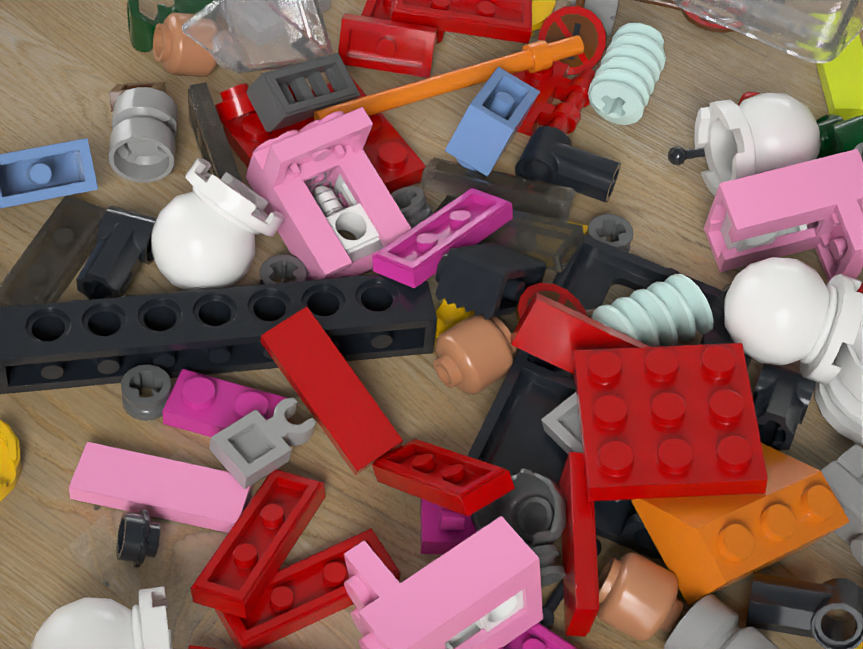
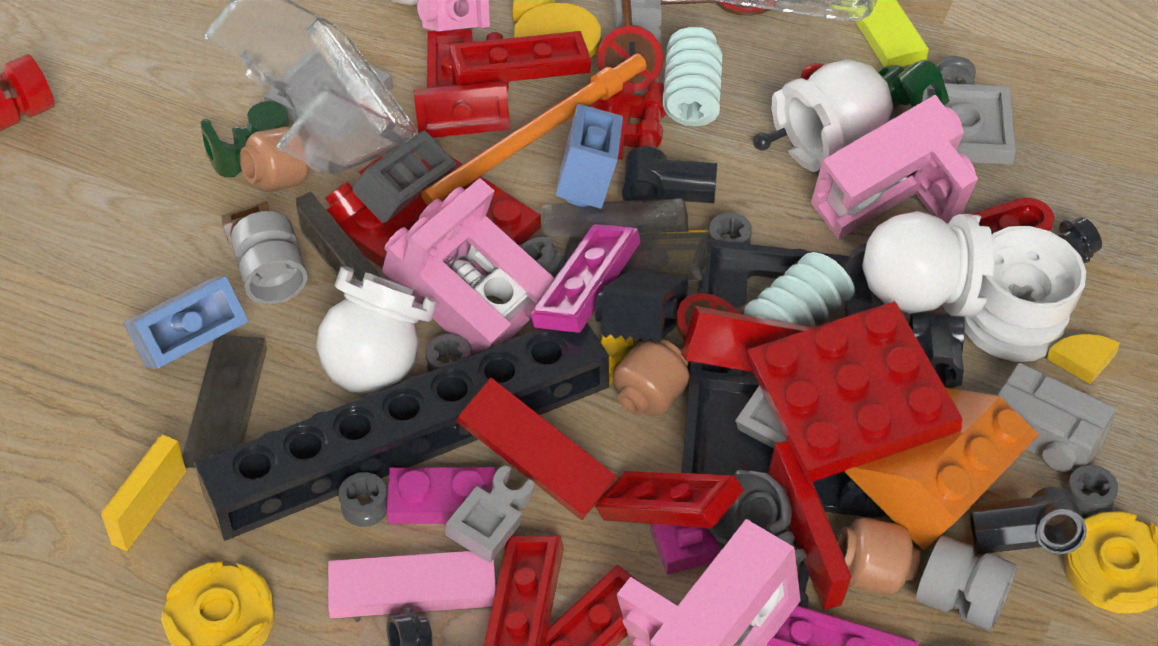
camera: 10 degrees left, 0 degrees up
black piece [76,205,157,300] -> none

